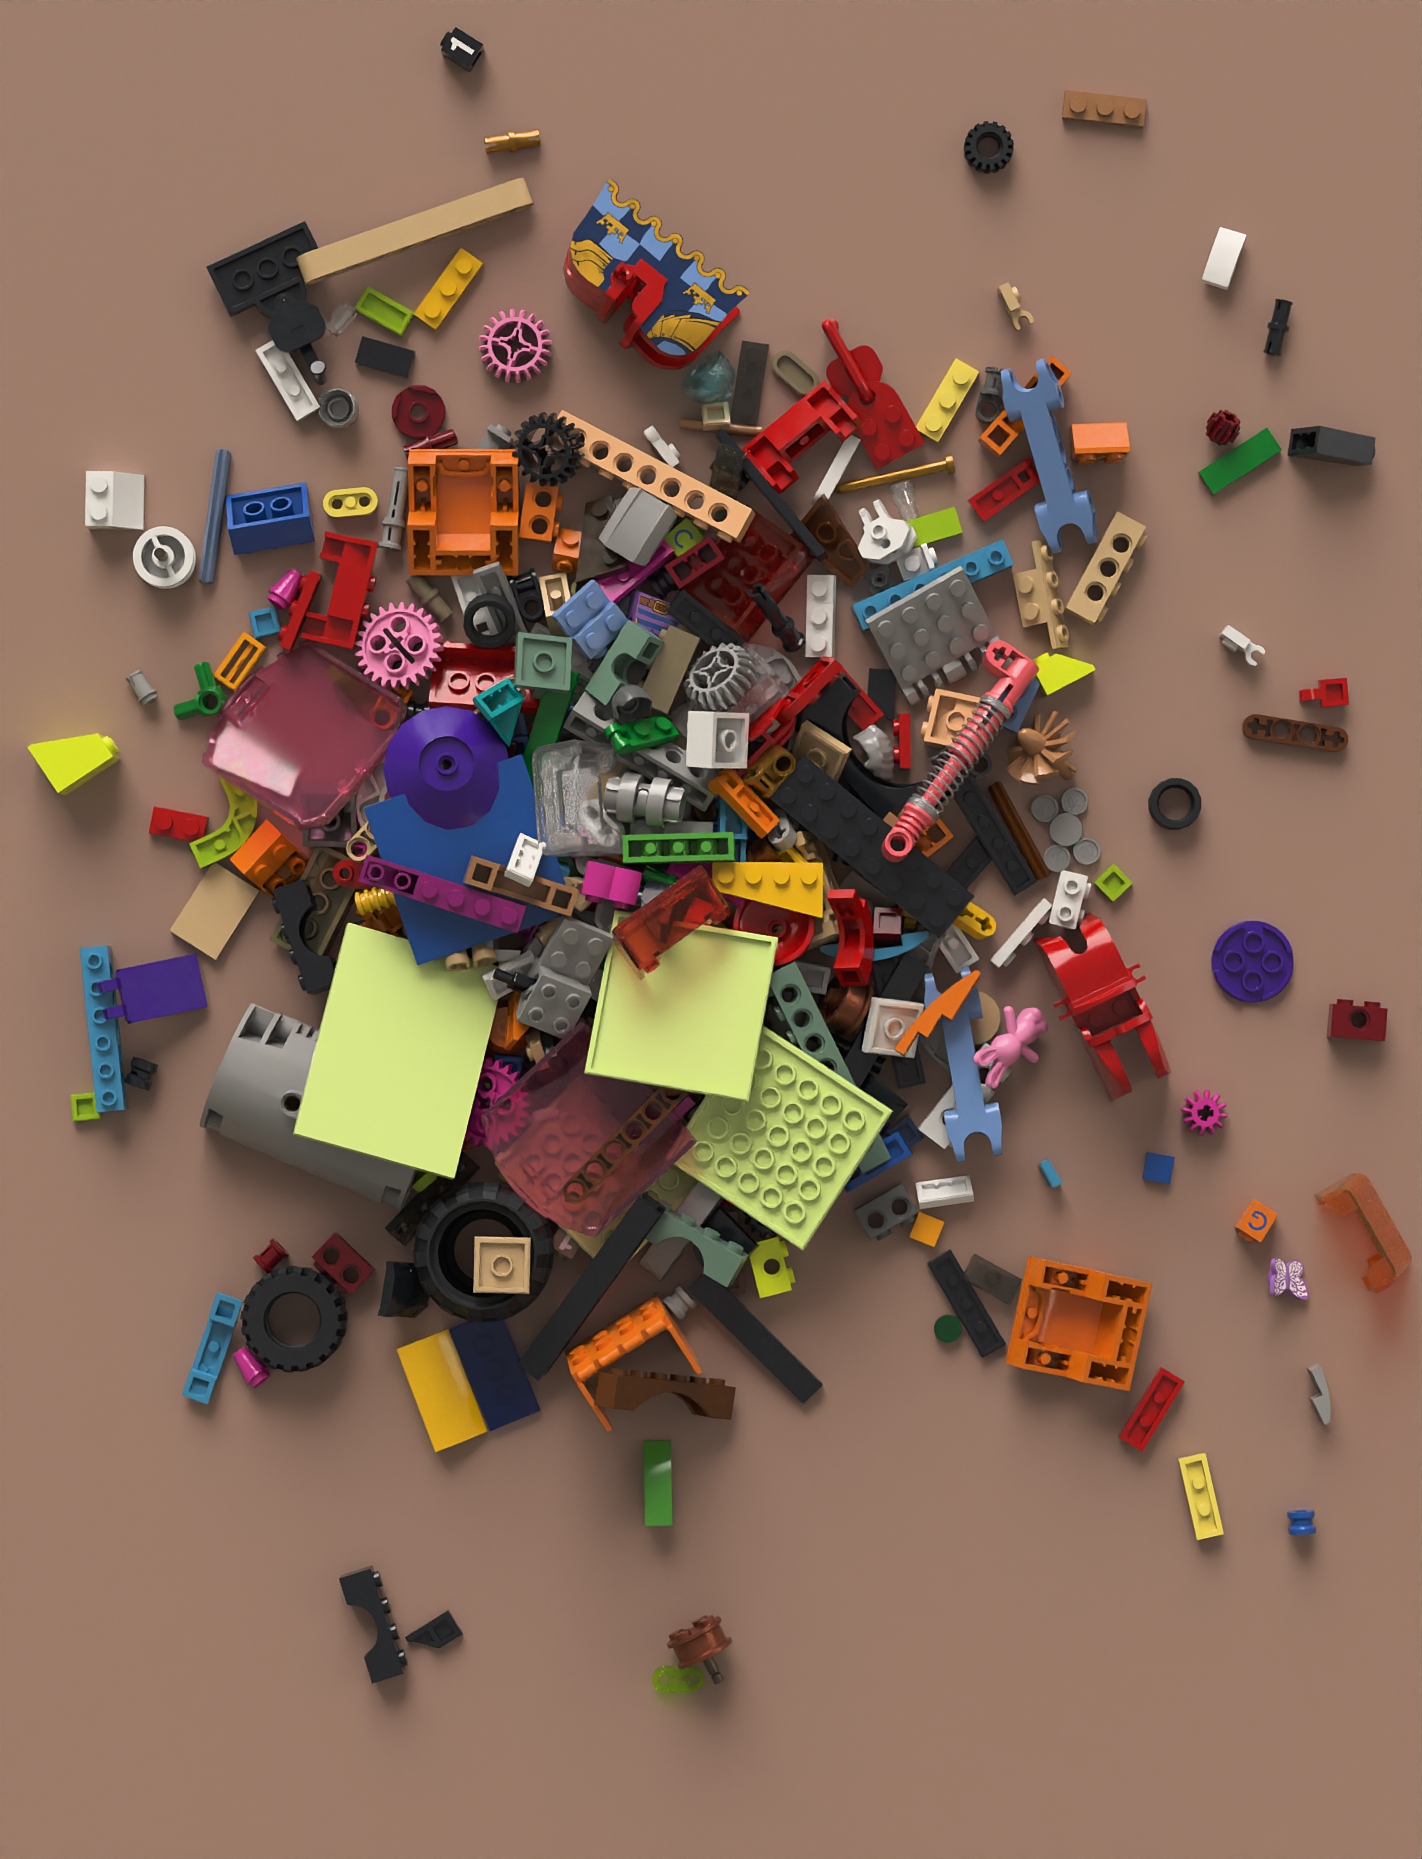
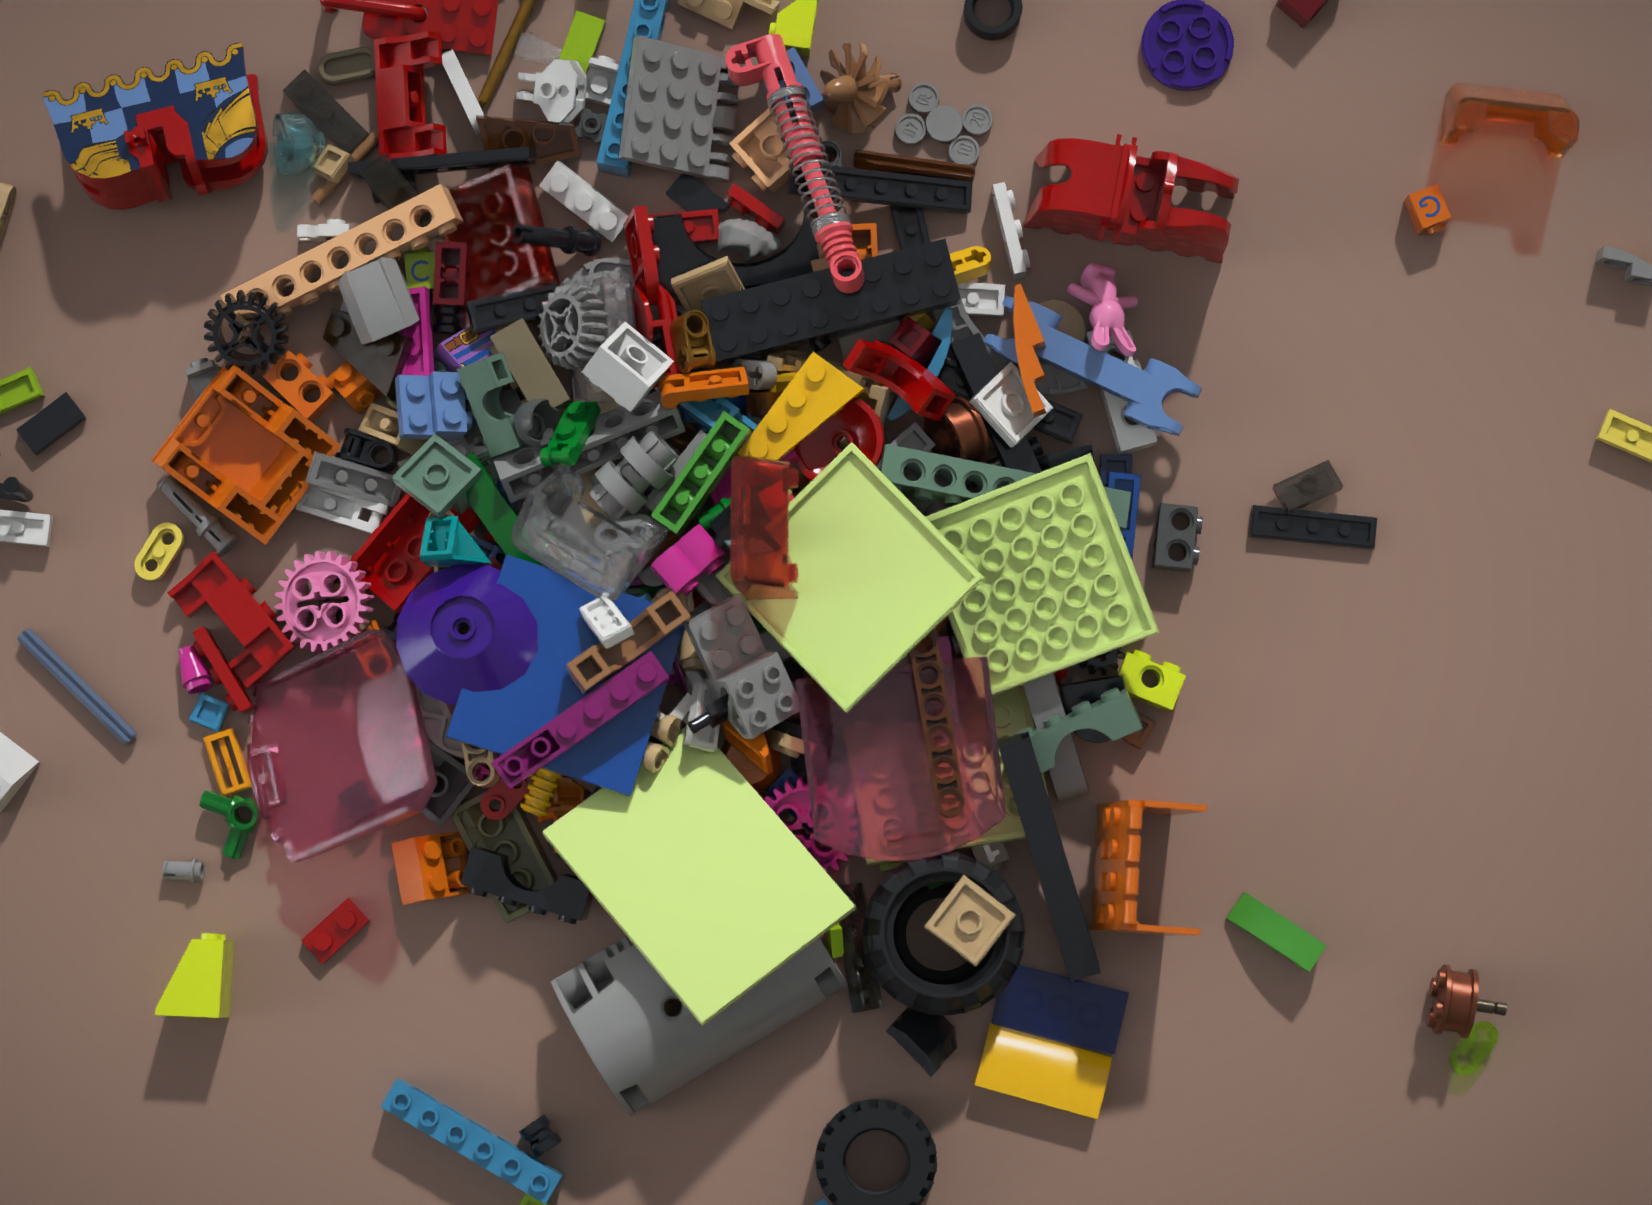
camera: 50 degrees left, 5 degrees down
dark purple tile [97,954,208,1024] -> none
white wheel [133,526,196,589] -> none
tan tile [169,863,260,960] -> none
lime plate [189,760,257,869] -> none
blue slope [226,482,315,555] -> none
dark red bush [253,1238,290,1274] -> none
dark red brick [312,1232,376,1295] -> none
light grey hair [318,388,359,429] -> none
dark red tile [392,385,446,440] -> none
dark red axle [403,429,458,460] -> none
dark tan pin [405,575,454,623] -> none
yellow plate [414,248,483,331] -> none
black tyre [463,593,516,649] -> none
bright pink gear [478,309,552,383] -> none
reddish brown arch [594,1368,736,1420] -> none
light grey wheel [663,1285,697,1320] -> none
black tile [688,1273,823,1404] -> none
light orange tile [909,1211,944,1247] -> none
white plate [915,1175,974,1209] -> none
dark green tile [934,1315,962,1343] -> none
orange slope [1005,1256,1153,1391] -> none
dark azure tile [1038,1159,1062,1188] -> none
white bracket [1049,870,1091,930] -> none
lime tile [1093,864,1132,902] -> none
red plate [1118,1367,1185,1452] -> none
blue tile [1142,1152,1175,1184] -> none
dark pink gear [1180,1090,1228,1136] -> none
medium lavender animal [1267,1258,1309,1300] -> none

